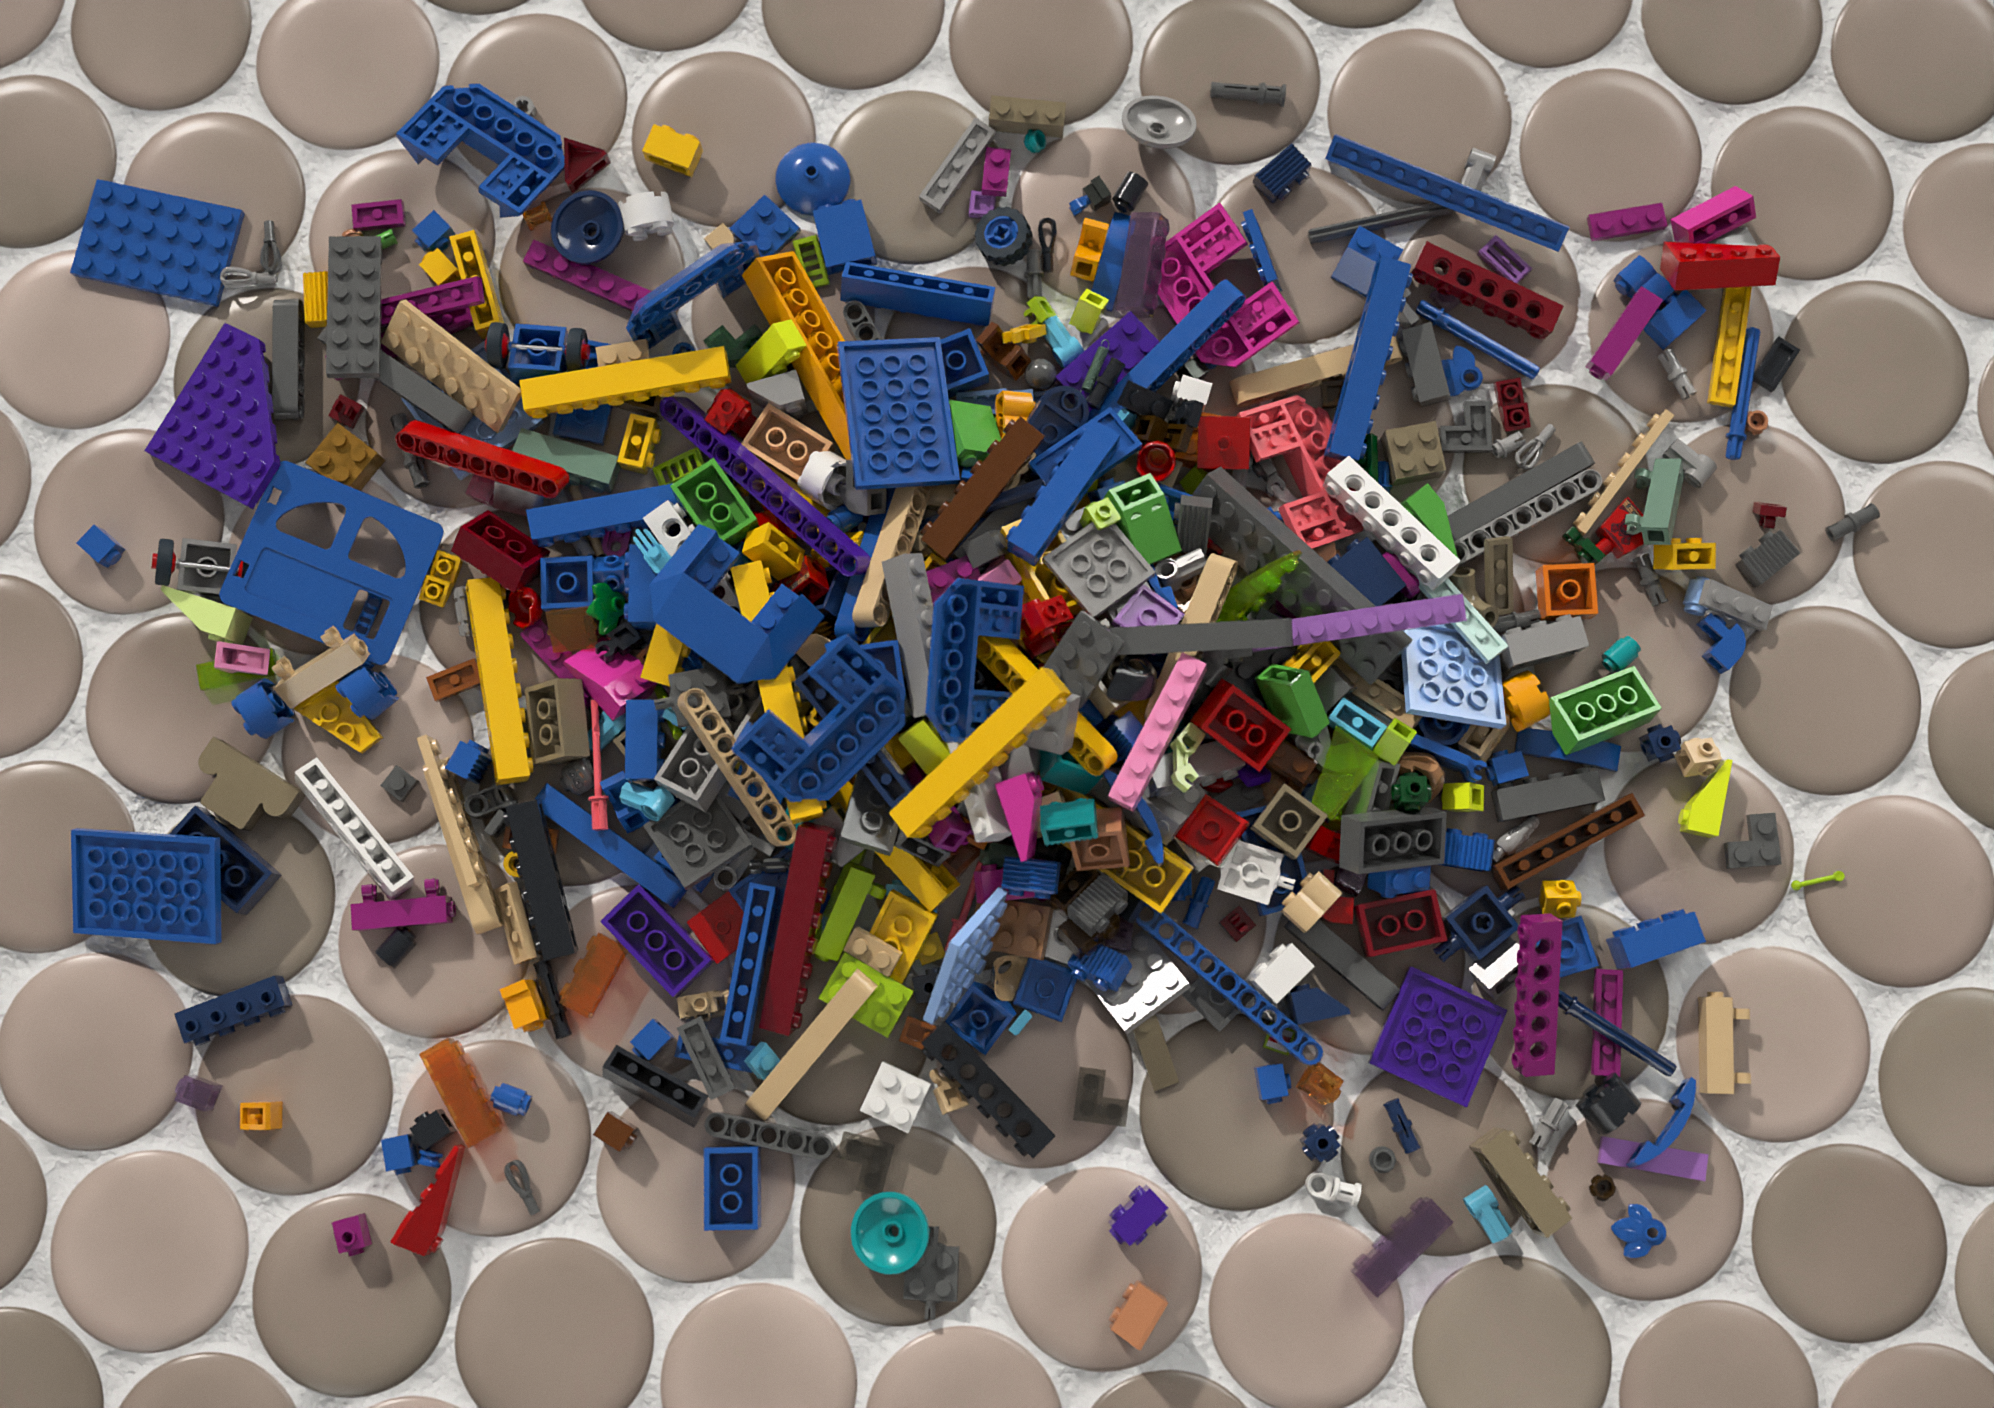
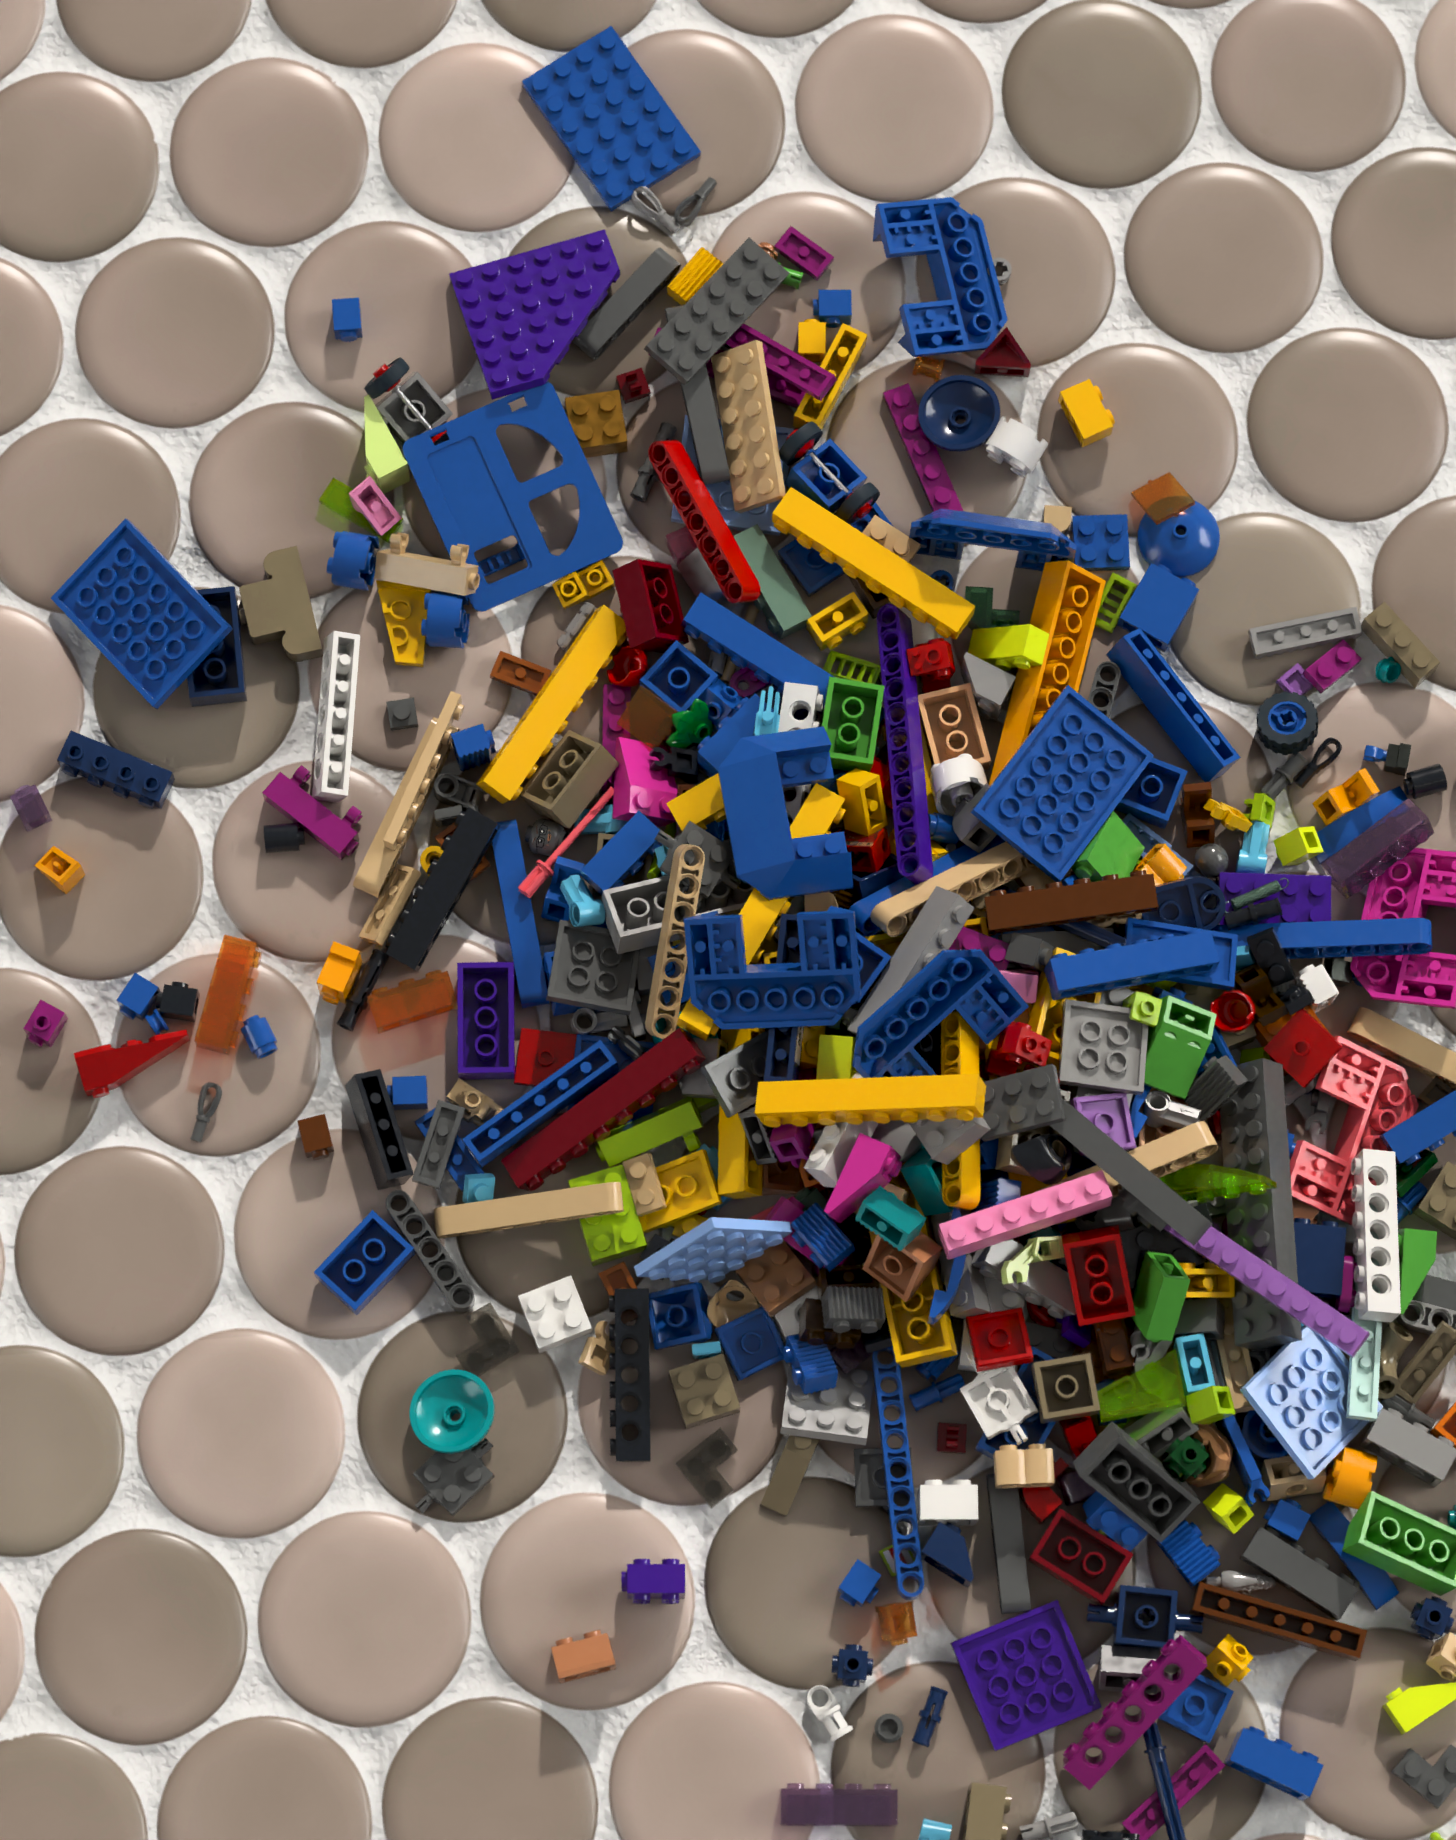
camera: 40 degrees right, 5 degrees down
none -> dark tan brick [669,1354,740,1429]
none -> clear orange piece [1131,472,1195,525]

